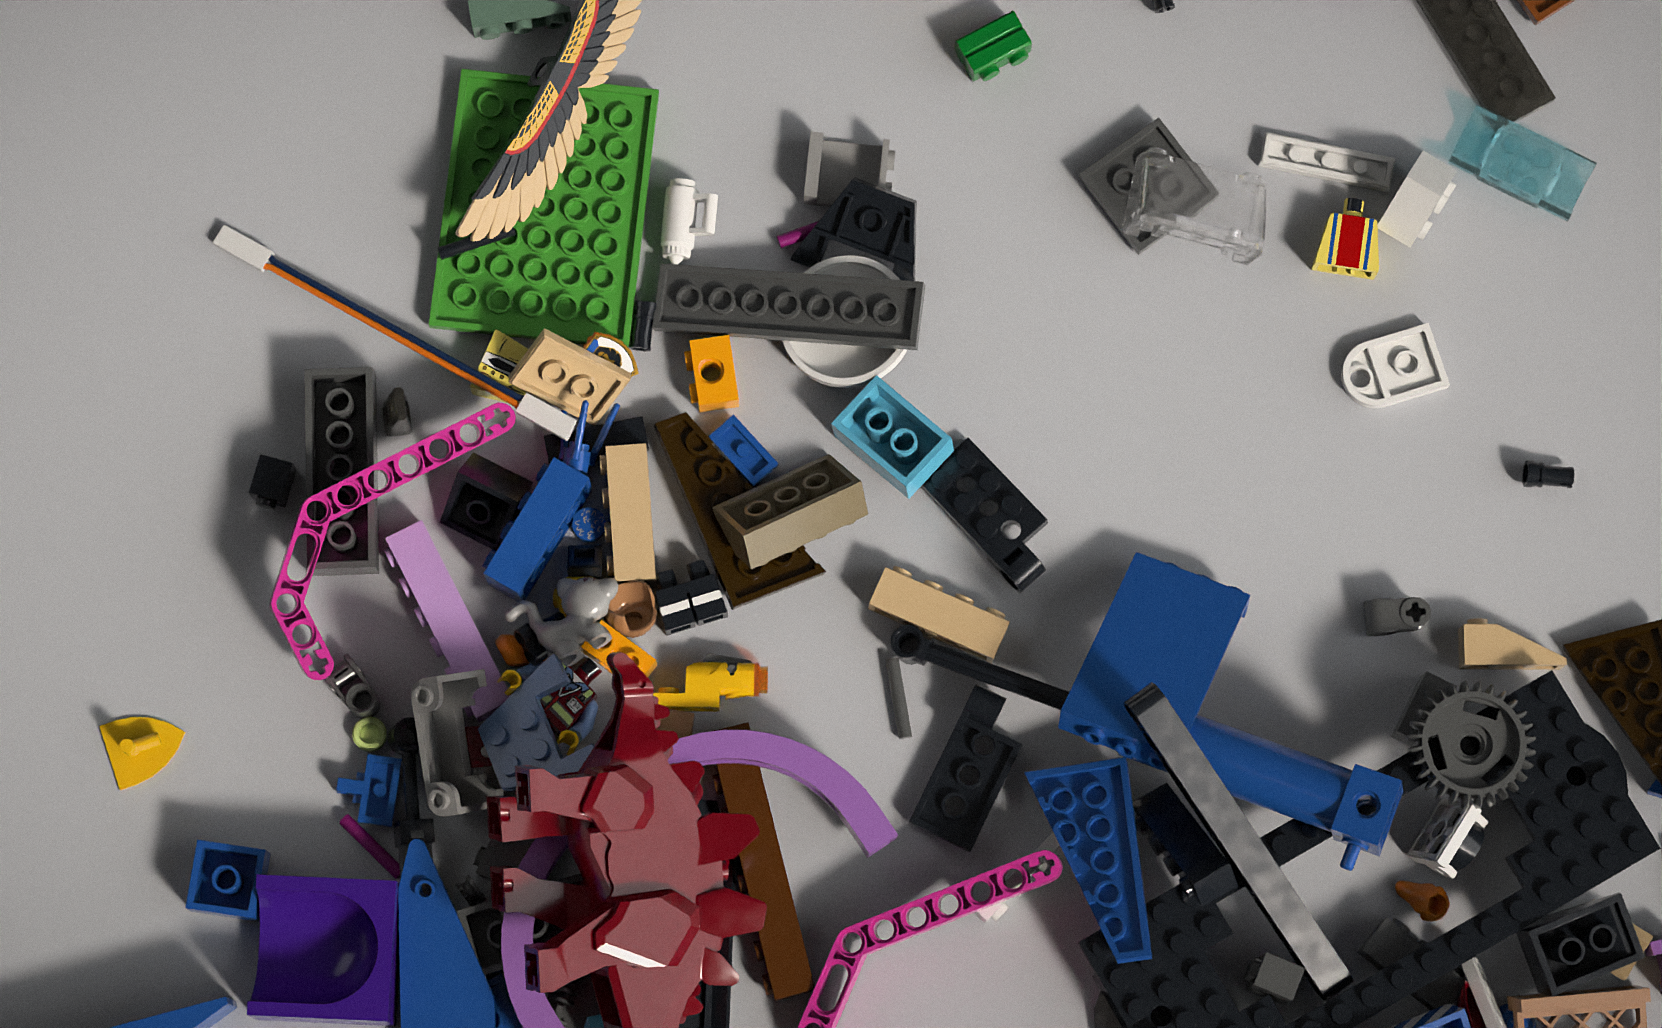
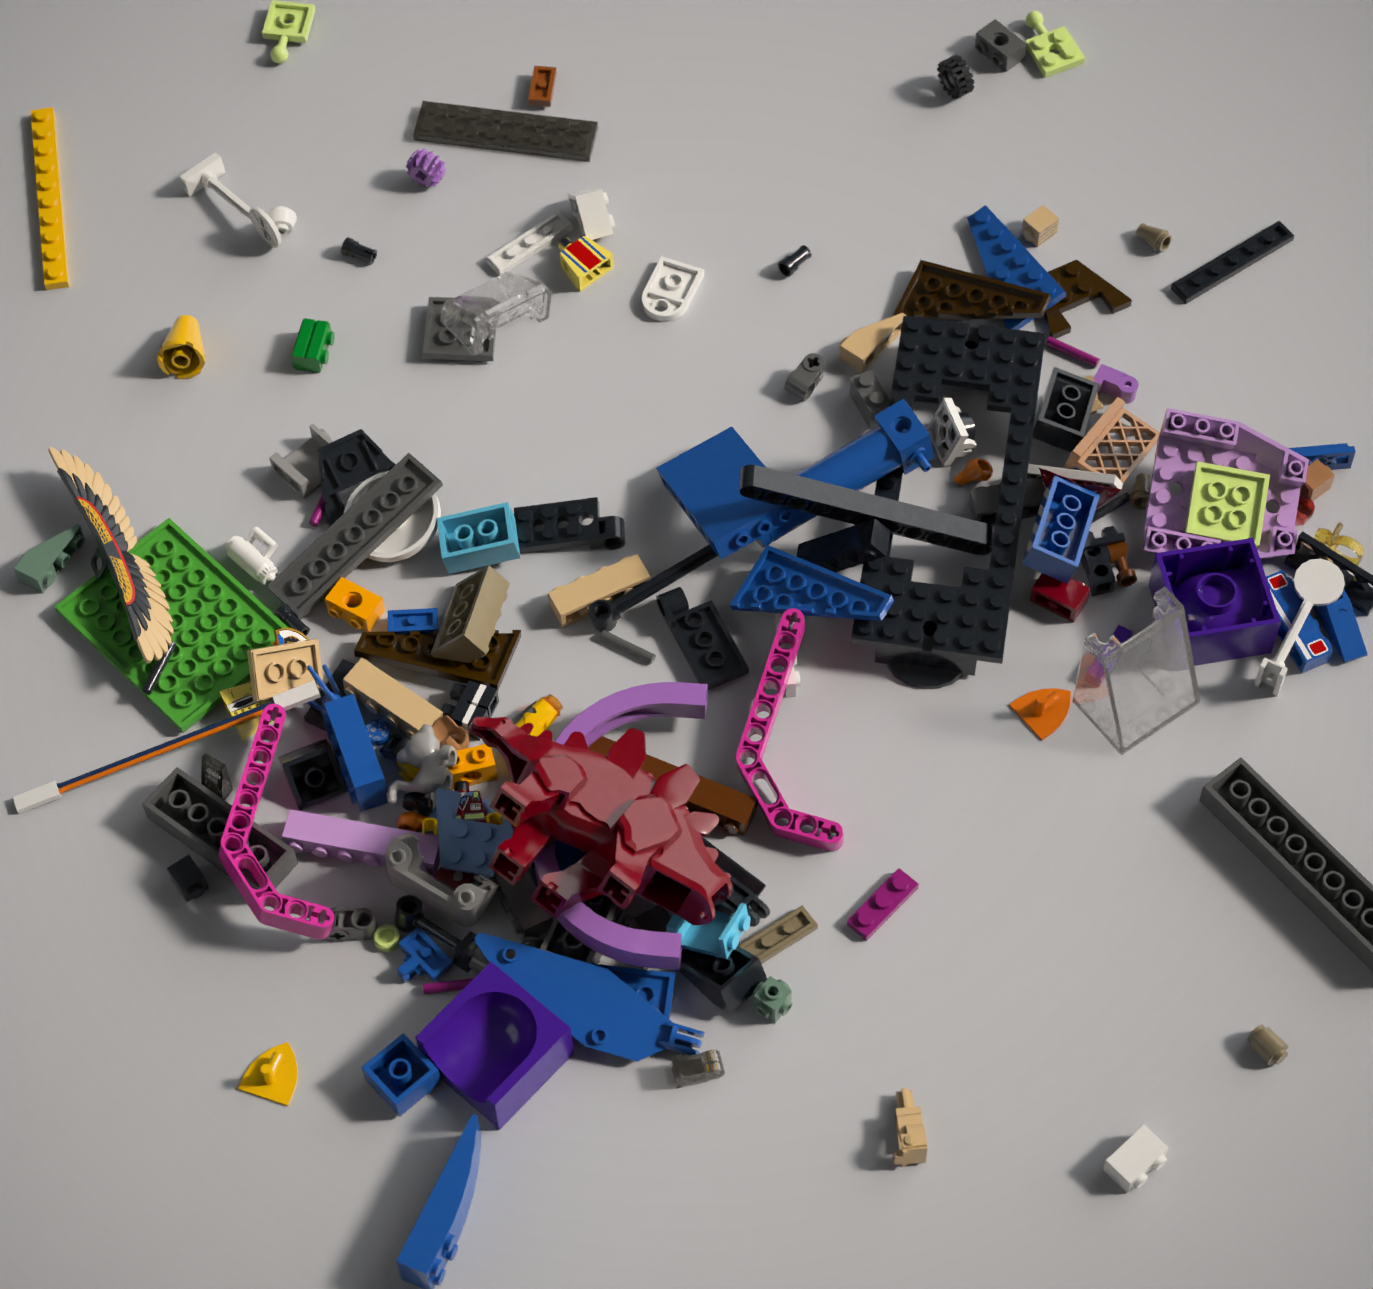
camera: 45 degrees left, 20 degrees down
dark grey brick [1244,952,1305,1005] -> none
dark grey gear [1406,681,1536,809] -> none
clear light blue piece [1448,104,1597,222] -> none

